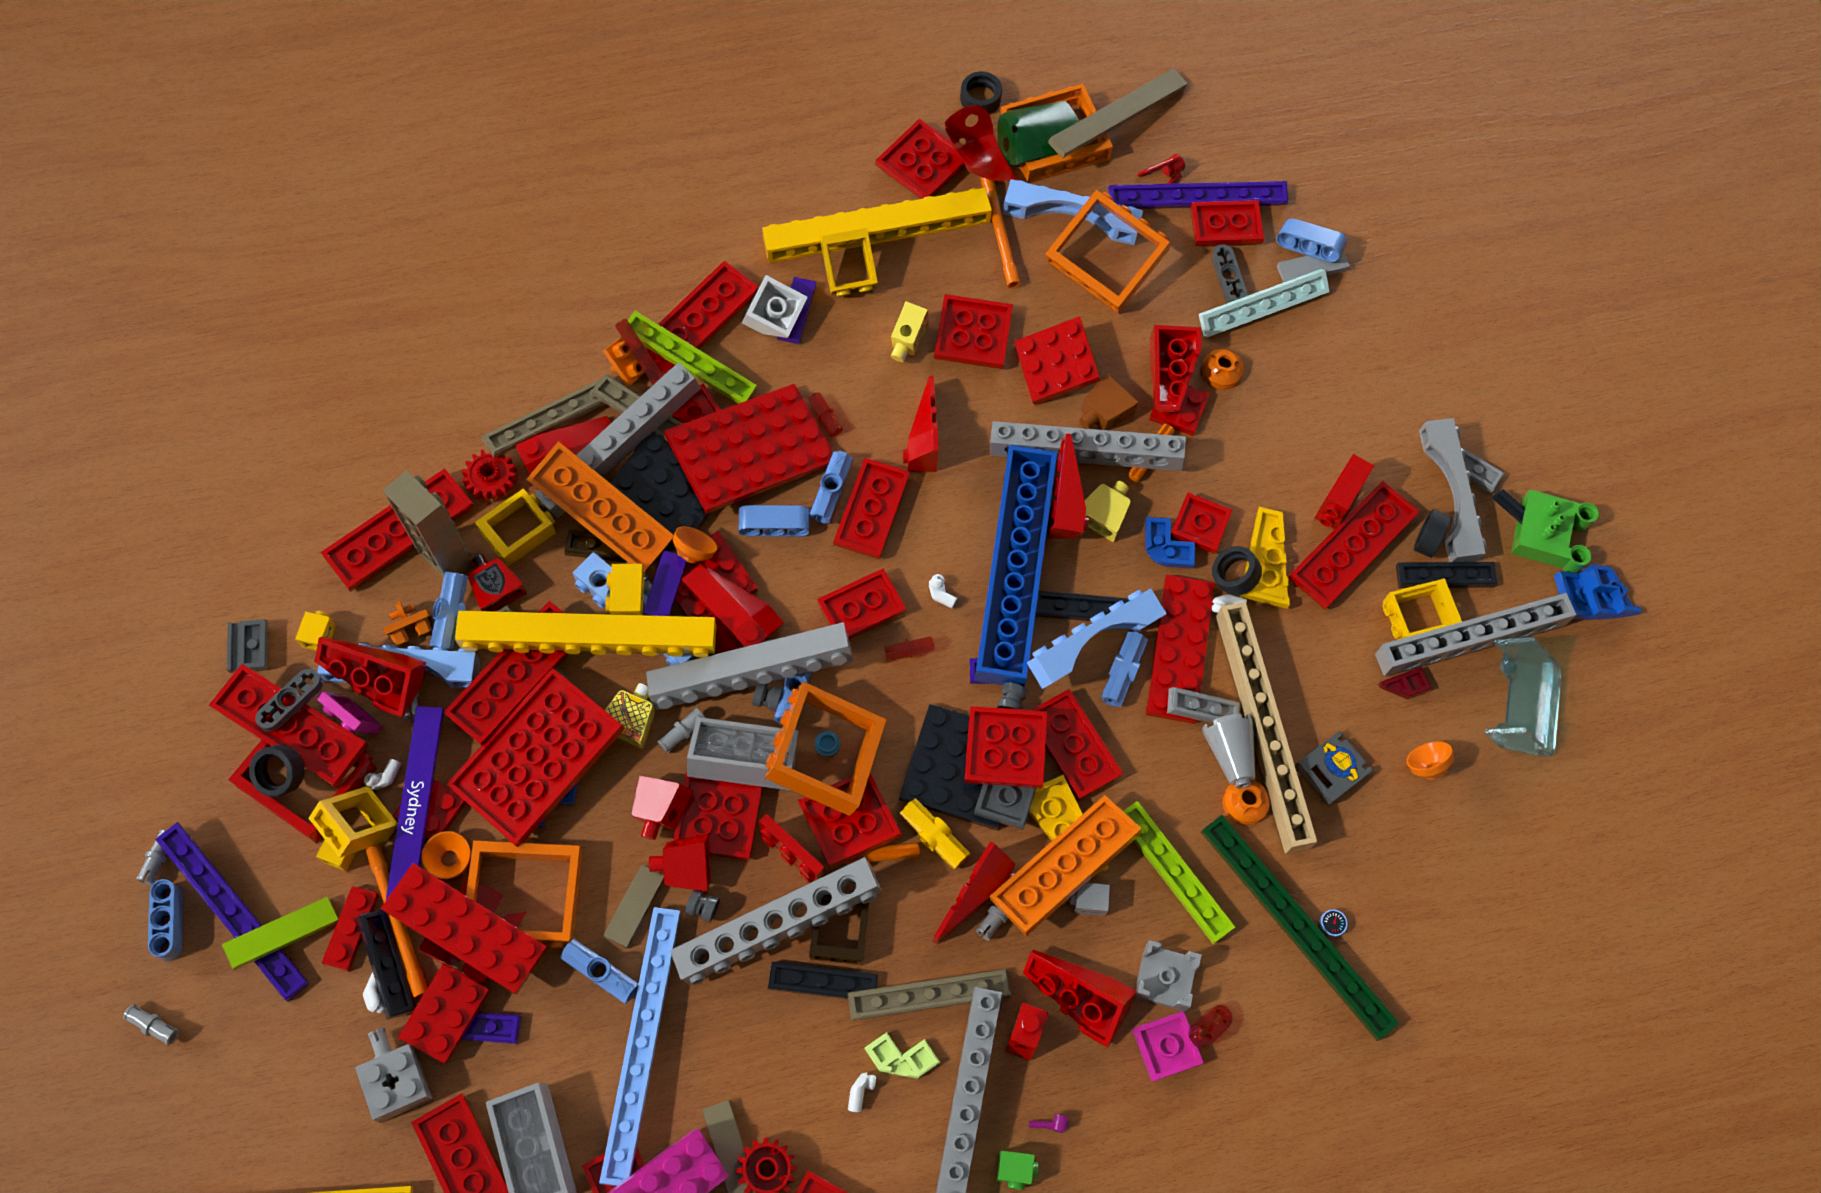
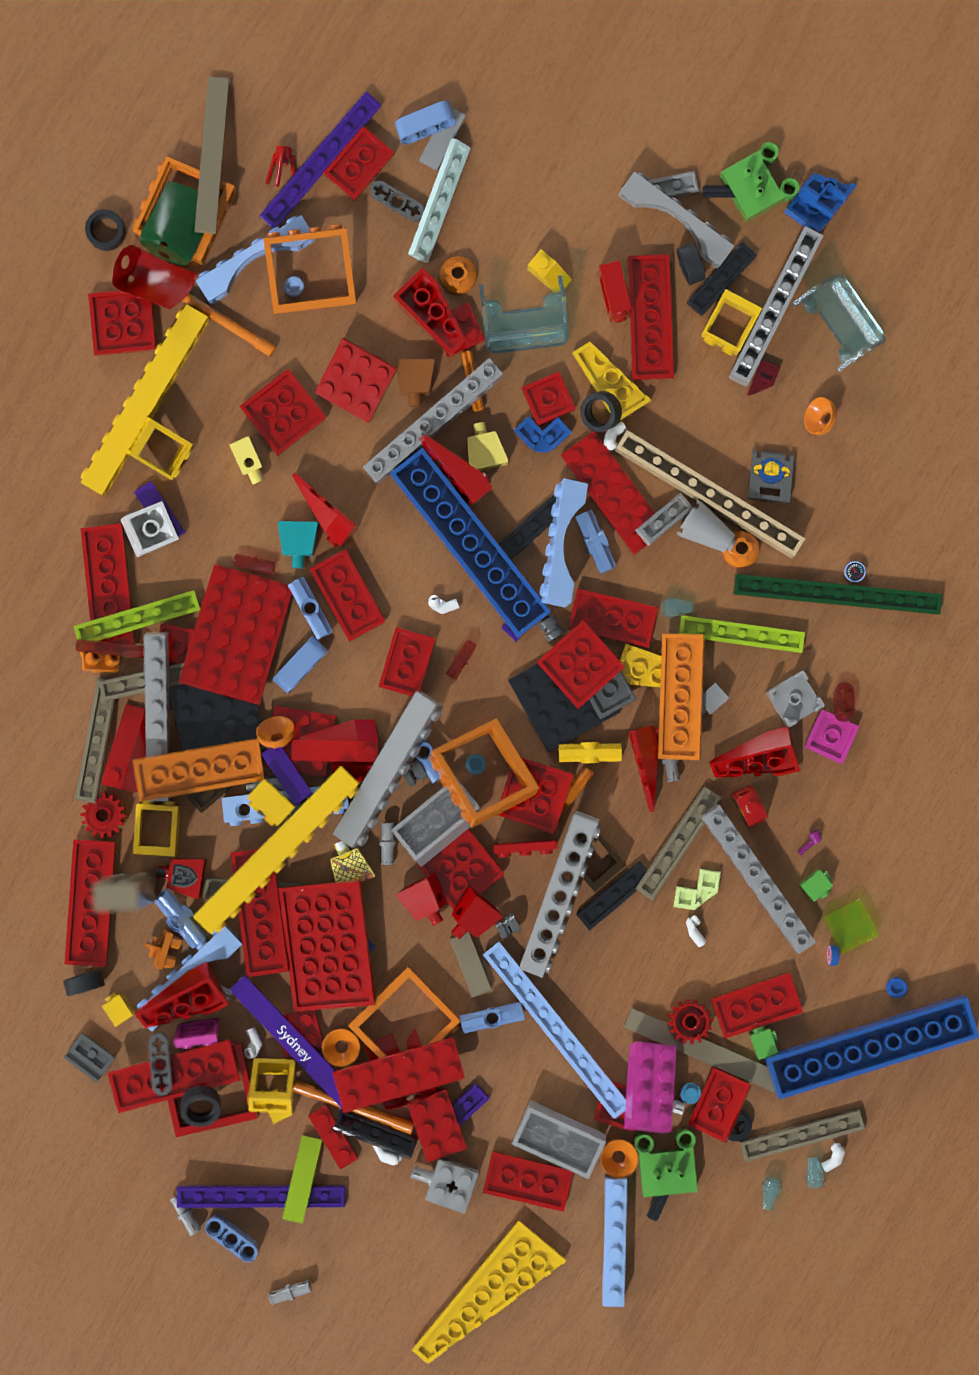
camera: 40 degrees left, 20 degrees up
none -> black tyre [63,969,105,996]
none -> teal torso [278,521,319,569]
none -> light blue tile [283,276,305,298]
none -> clear light blue windscreen [479,275,568,354]
none -> yellow slope [527,249,572,296]
none -> clear light blue cone [661,597,693,618]

